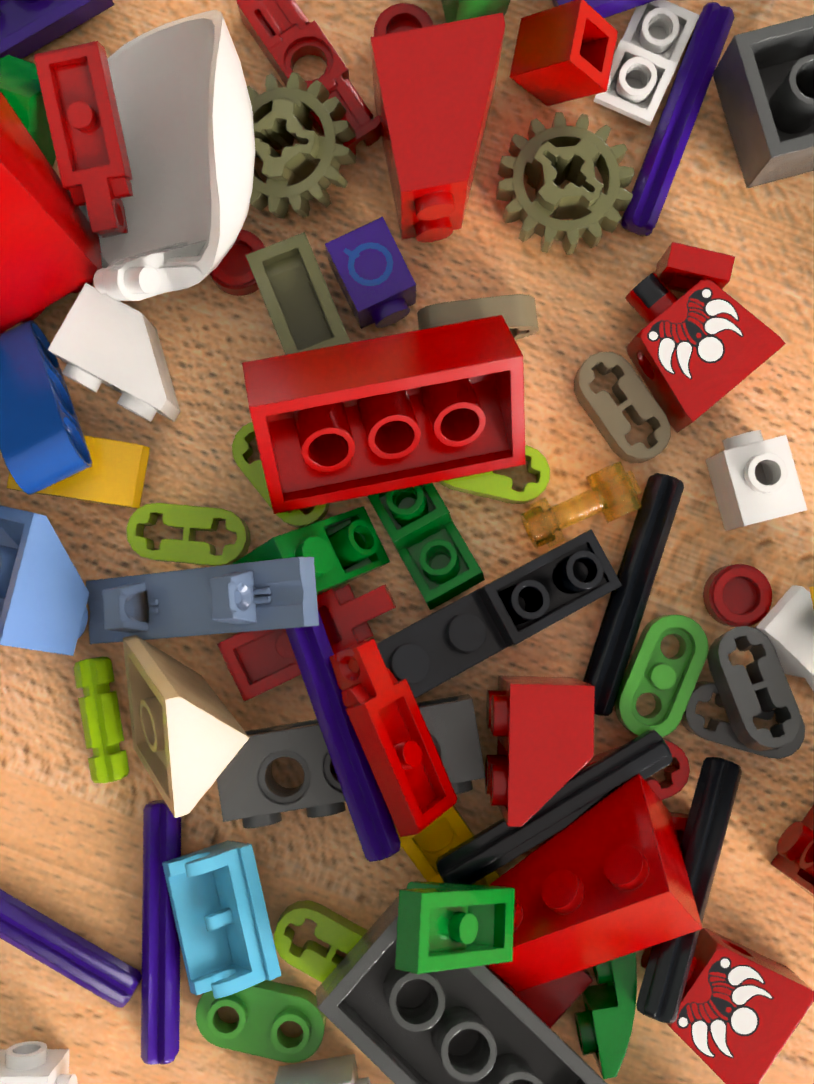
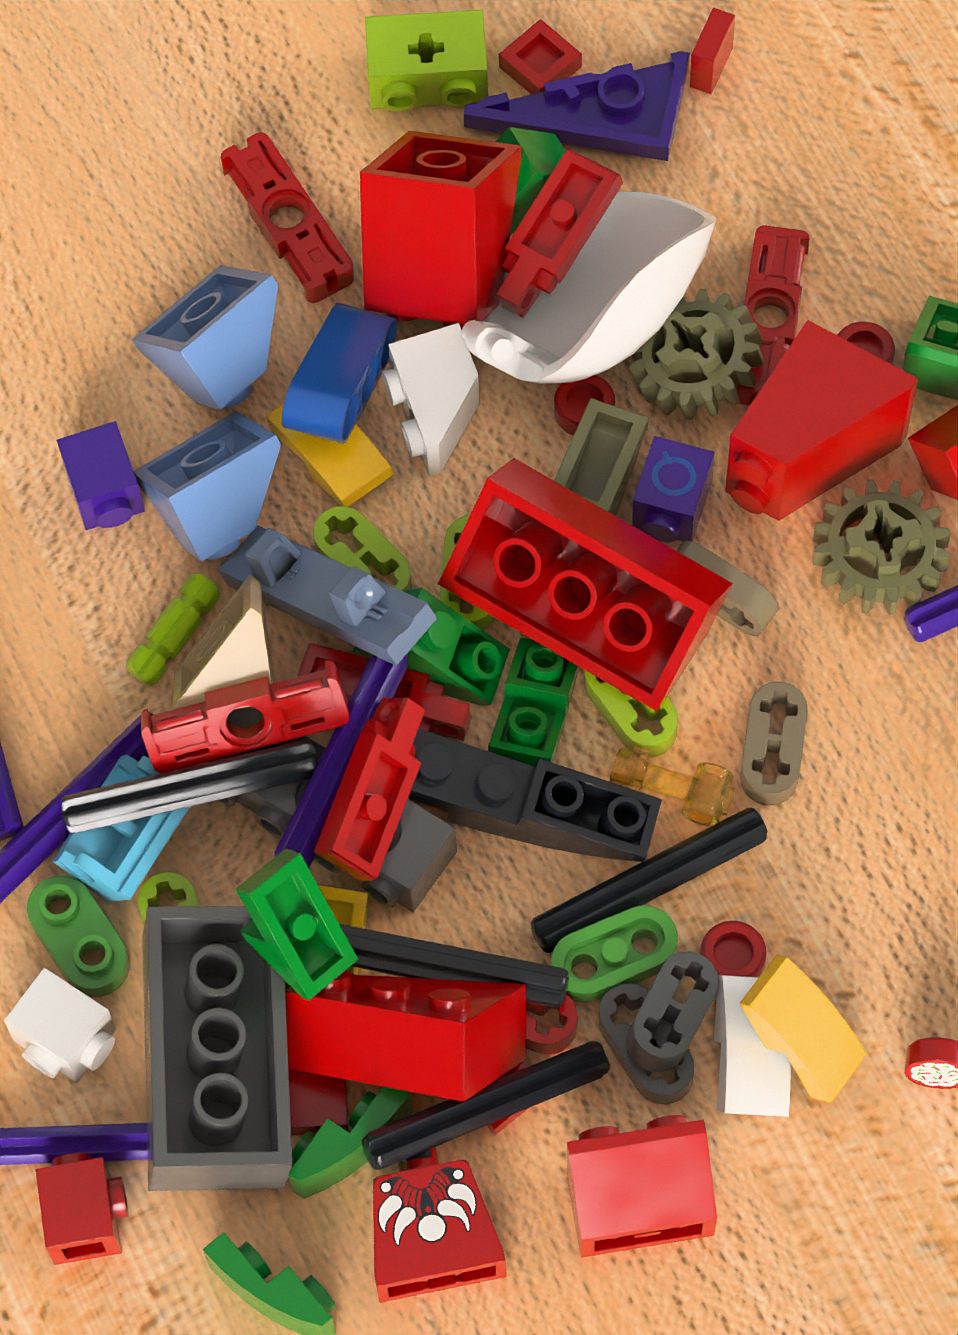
camera: 45 degrees right, 20 degrees down
red slope [485,676,595,827] -> none
torso [625,272,786,433] -> none
red tile [655,242,735,293] -> none
white brick [706,430,807,531] -> none
none -> black axle [61,739,318,834]
none -> red piece [141,661,349,773]

